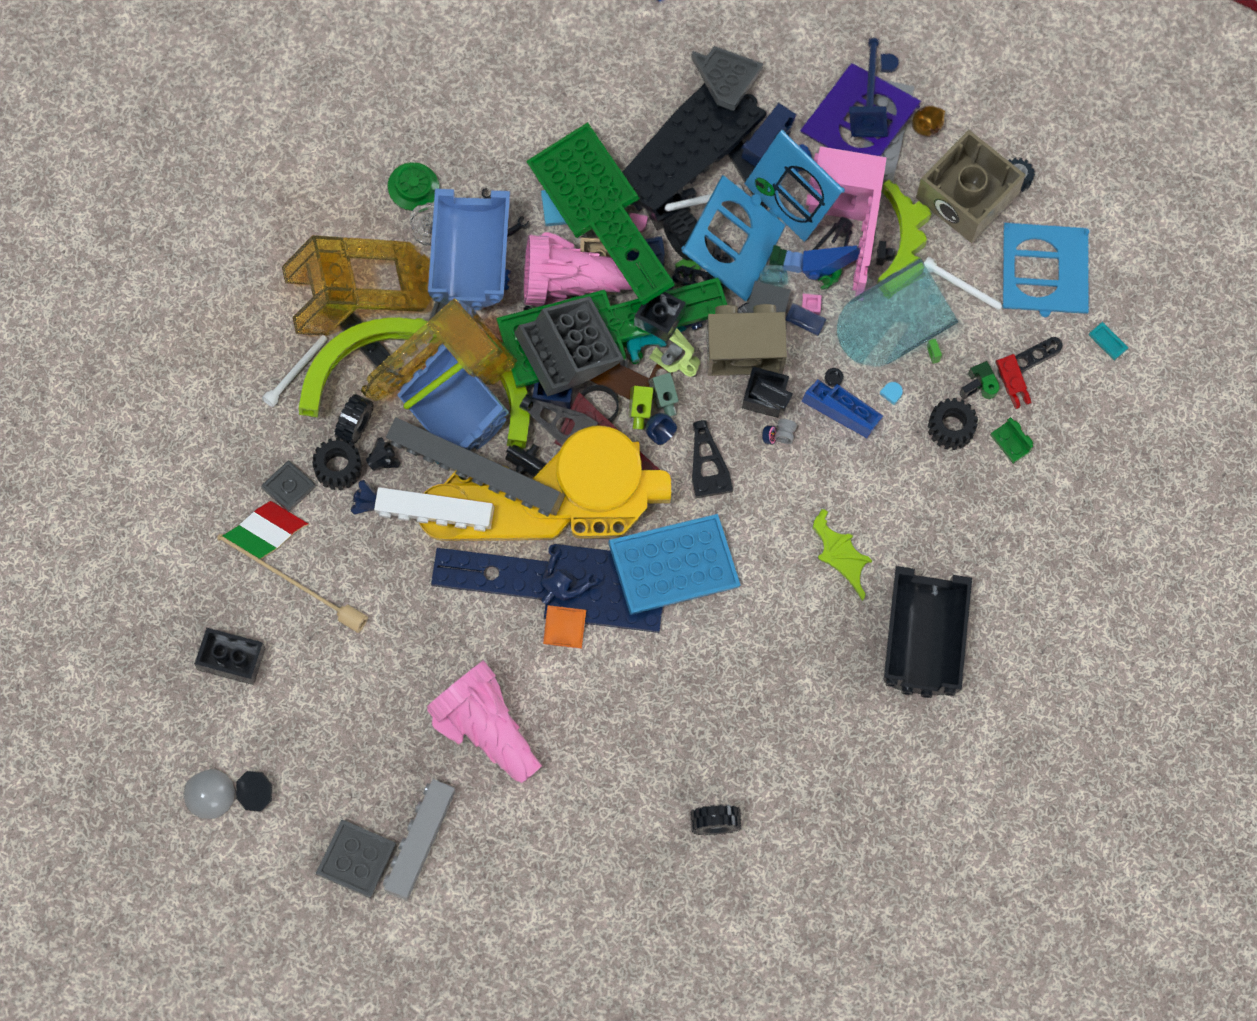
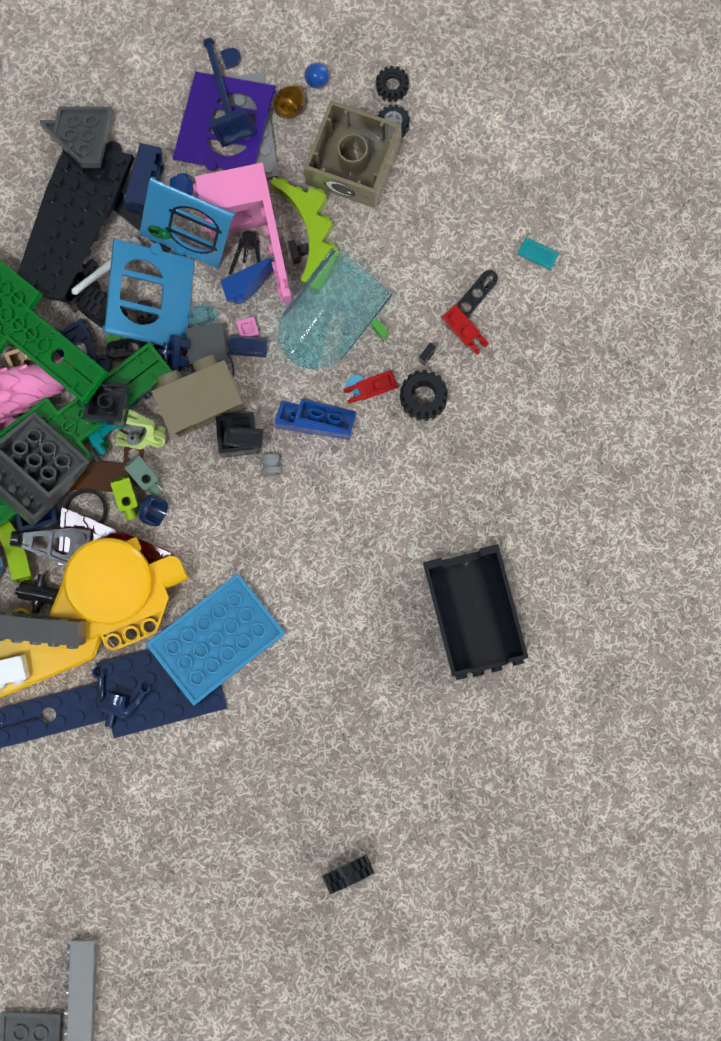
camera: 10 degrees left, 10 degrees up
bright pink cone [427,660,542,783] -> none
orange piece [543,605,586,649] -> none
bright pink tile [629,213,648,233] -> none
black plate [692,420,733,499] -> none
dark blue tile [762,425,777,445] -> none
leg [769,245,803,273] -> none
lime animal [812,509,872,601] -> none
green piece [818,269,843,290] -> none
black tile [824,368,844,387] -> none
white piece [922,256,1002,310] -> none
leg [968,361,999,399] -> none
green bracket [990,417,1034,464] -> none
dark azure door [1003,223,1090,317] -> none
none -> dark blue hips [158,334,190,370]
none -> blue piece [304,62,329,89]
none -> red hinge [343,370,398,404]
none -> black tyre [376,65,409,102]

